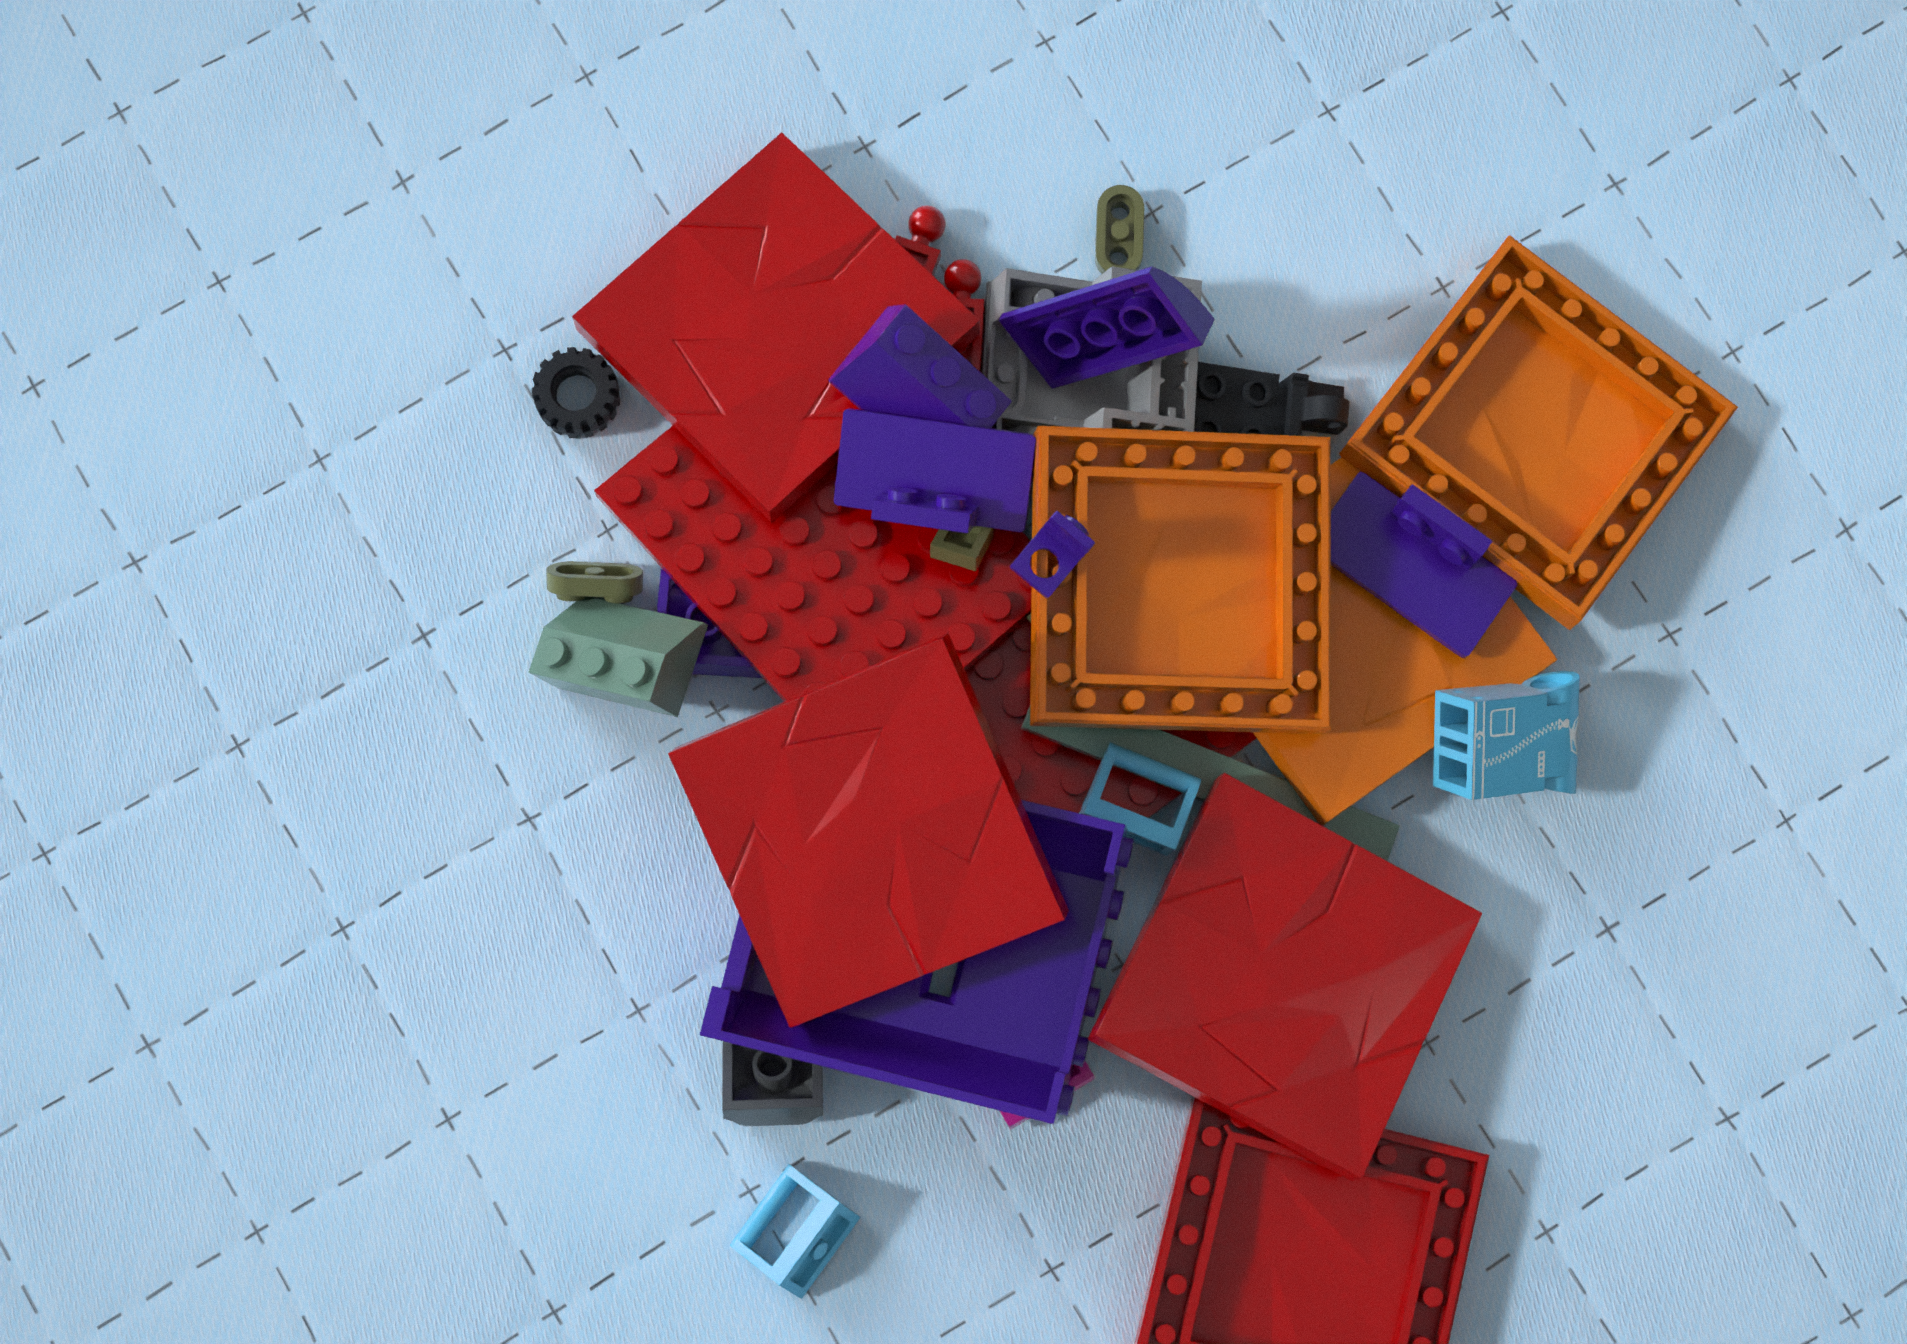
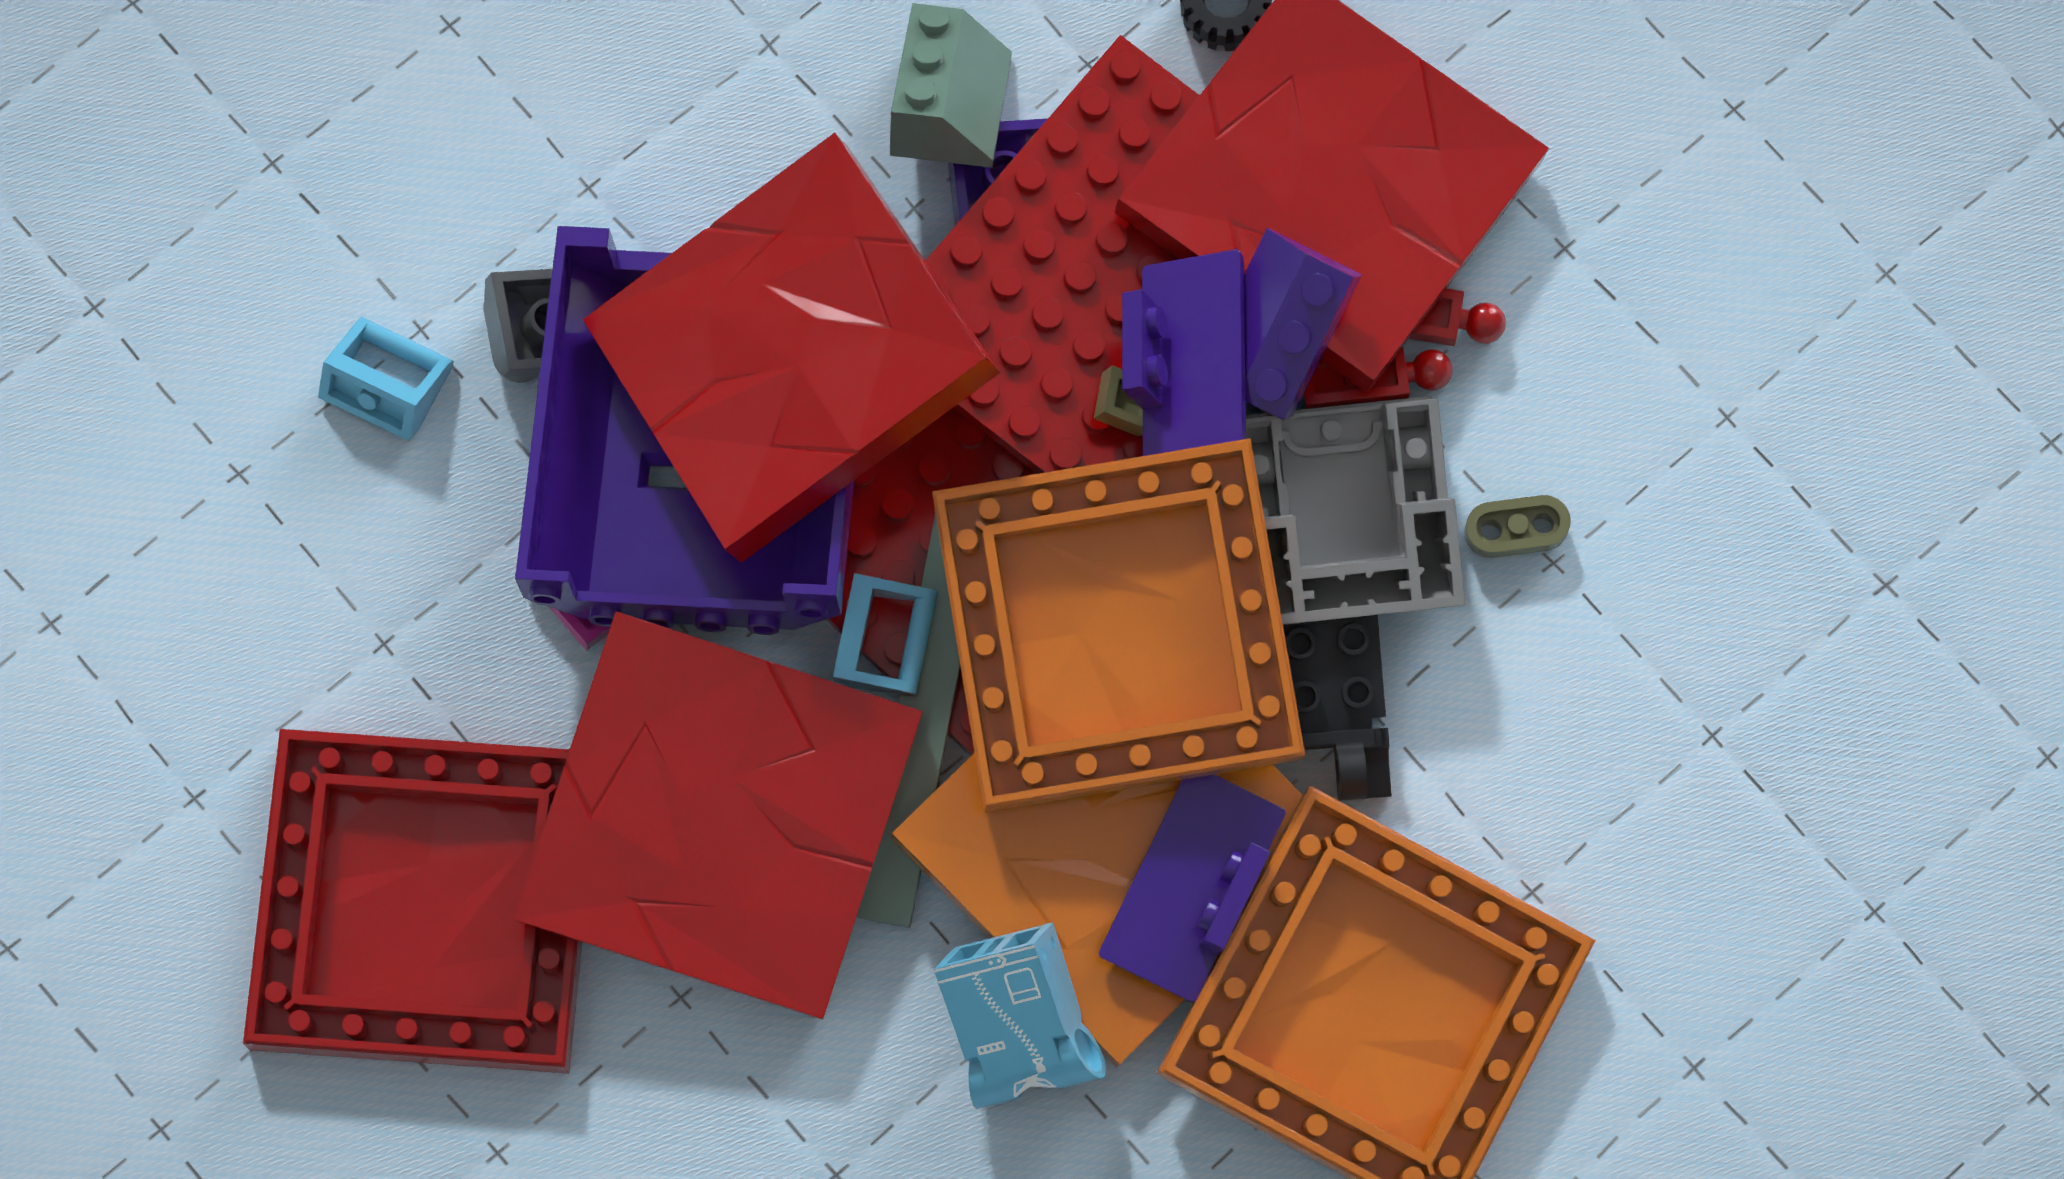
camera: 85 degrees right, 5 degrees down
olive plate [546,561,643,604] -> none
dark purple slope [999,266,1215,389] -> none
dark purple bracket [1010,511,1095,598] -> none

